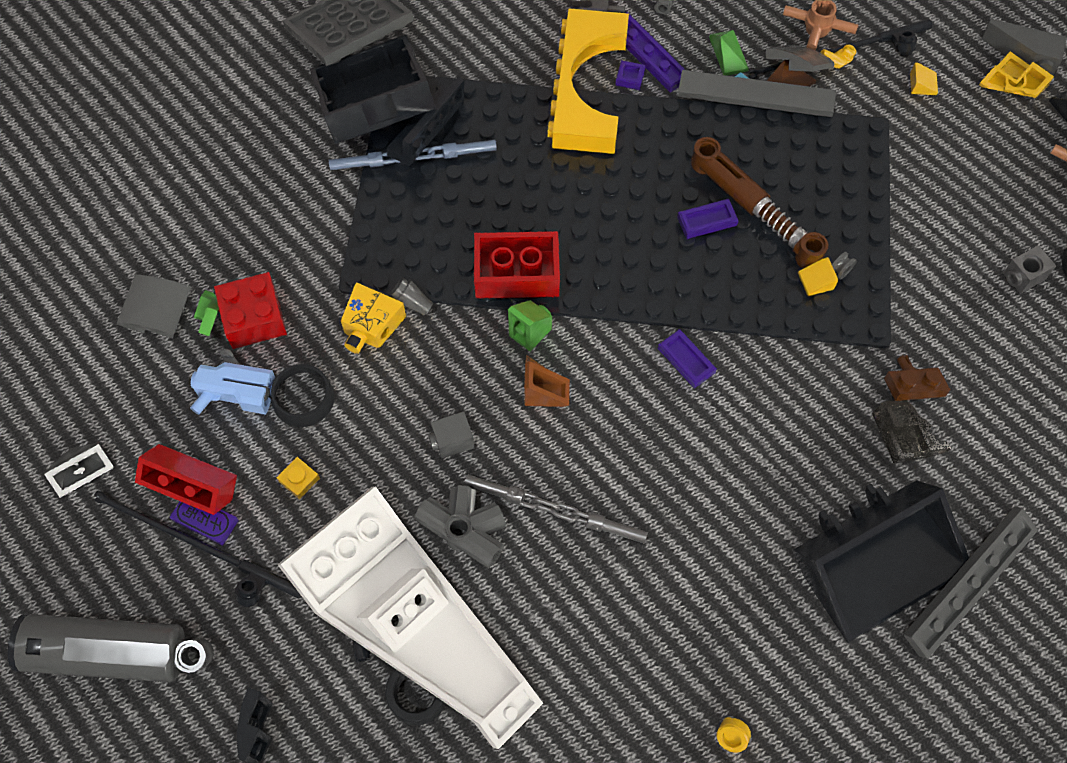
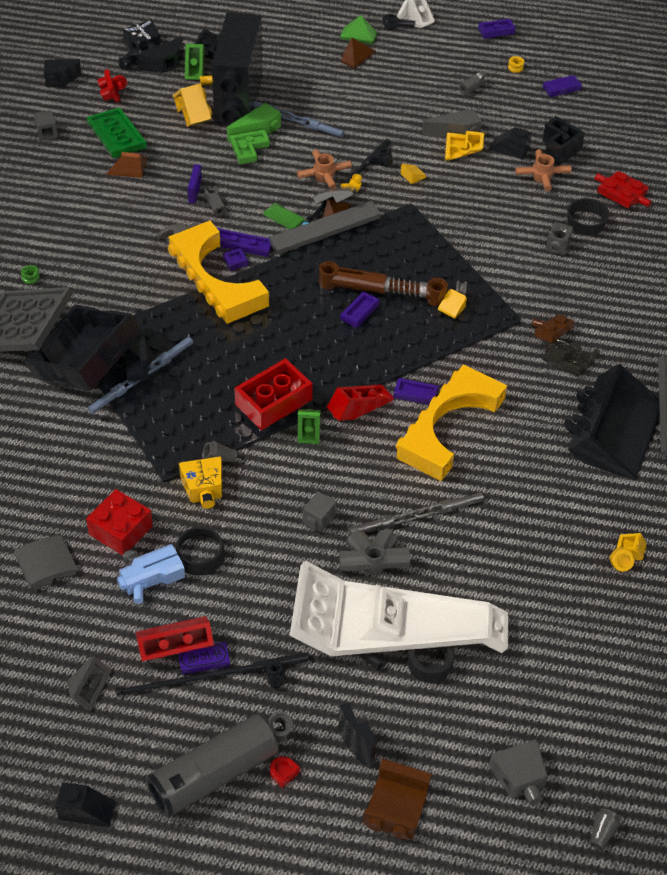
camera: 40 degrees left, 15 degrees down
bright green slope [194,290,219,336] -> none
yellow plate [277,457,320,500] -> none
dark orange slope [524,355,570,407] -> none
none -> red tile [270,756,301,789]
none -> red slope [327,385,394,421]
none -> yellow arch [396,364,507,481]
none -> yellow slope [616,533,647,560]

